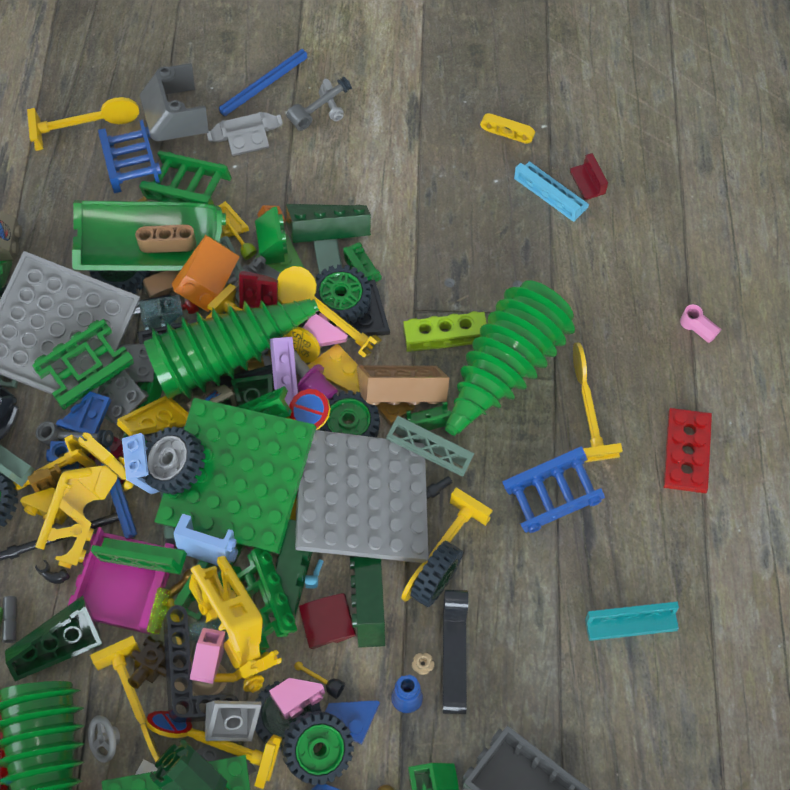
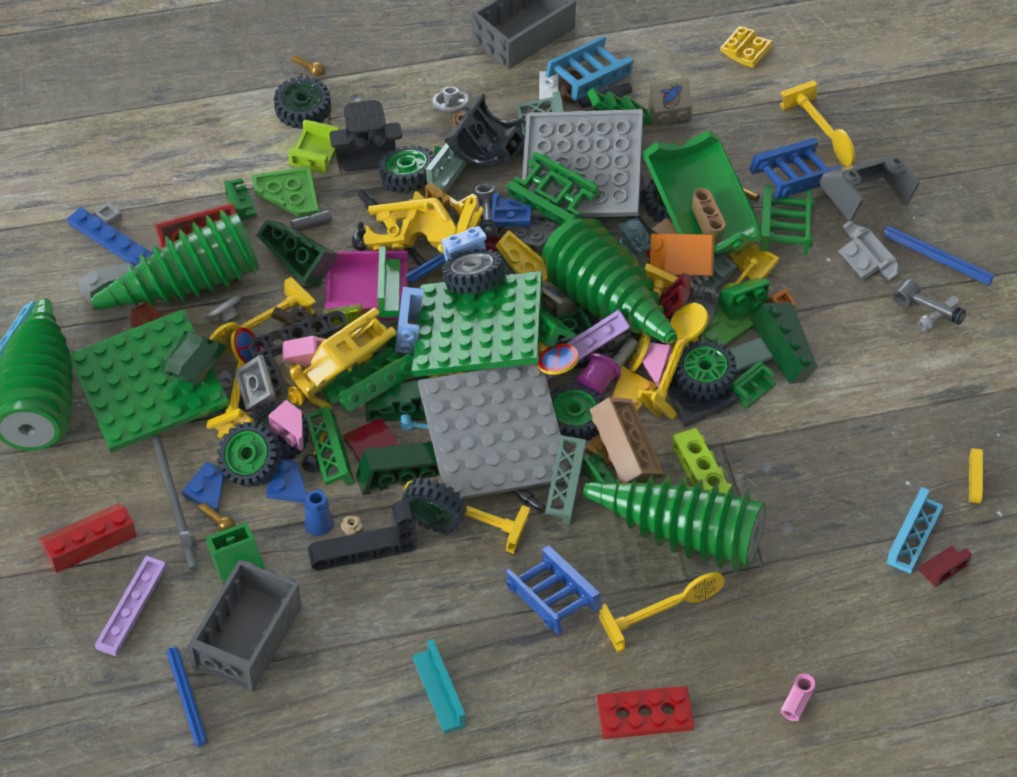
camera: 75 degrees right, 10 degrees down
none -> green fence [305,406,355,486]

